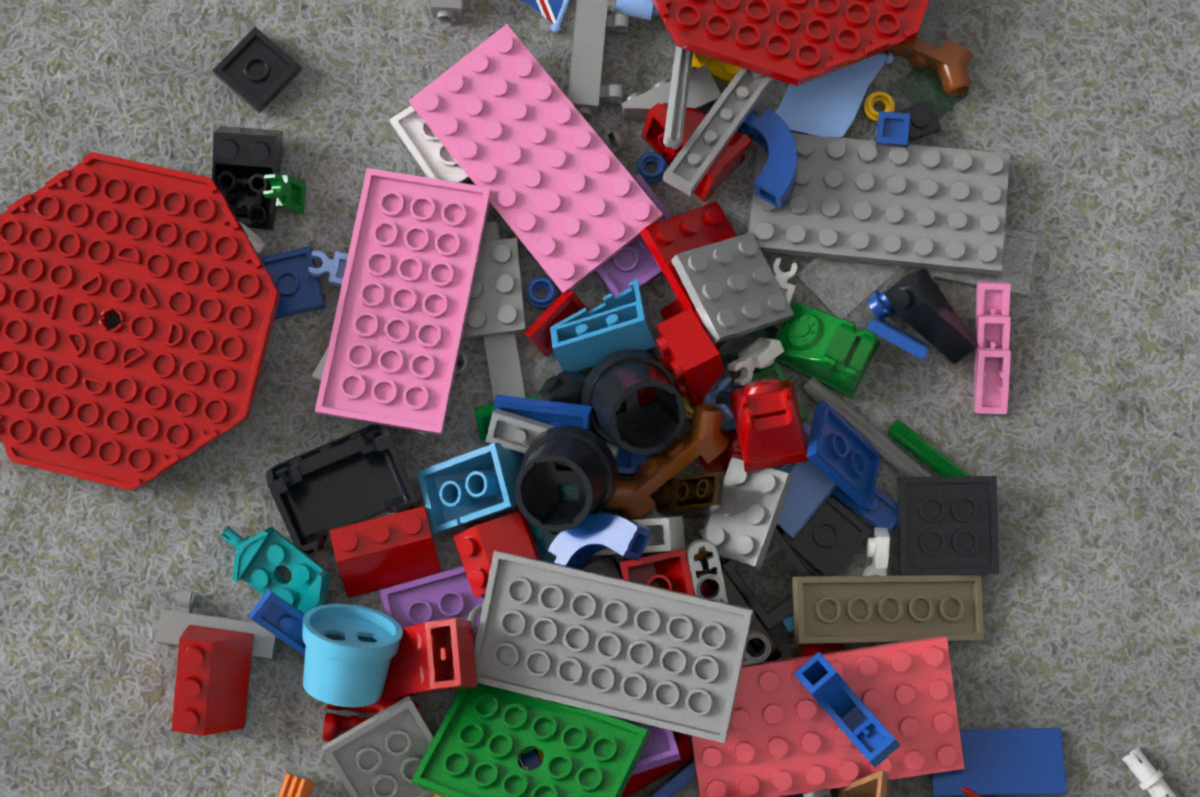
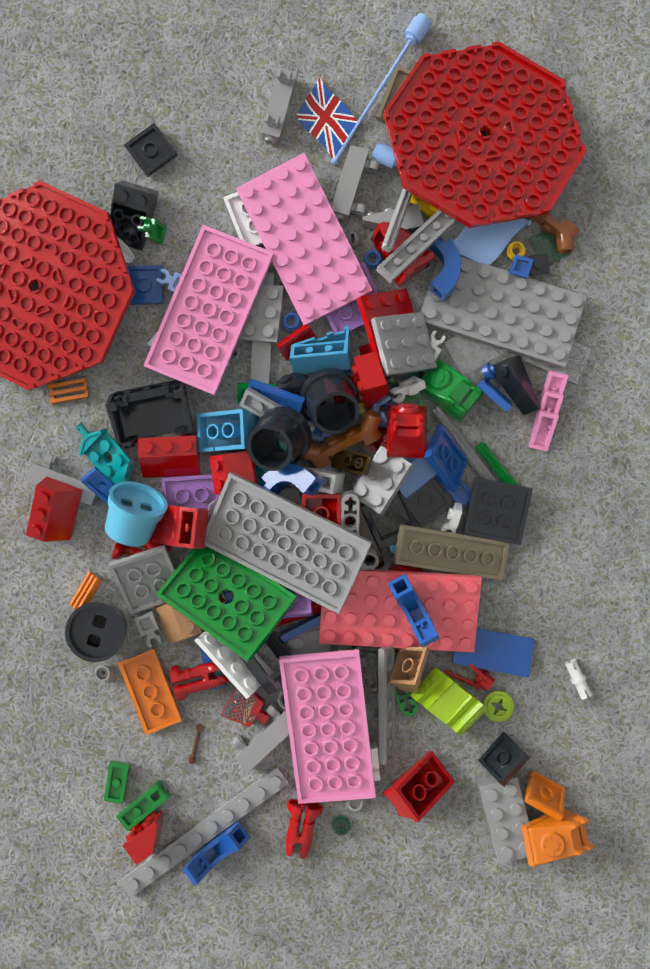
camera: 10 degrees right, 10 degrees up
none -> orange tile [47,378,90,404]

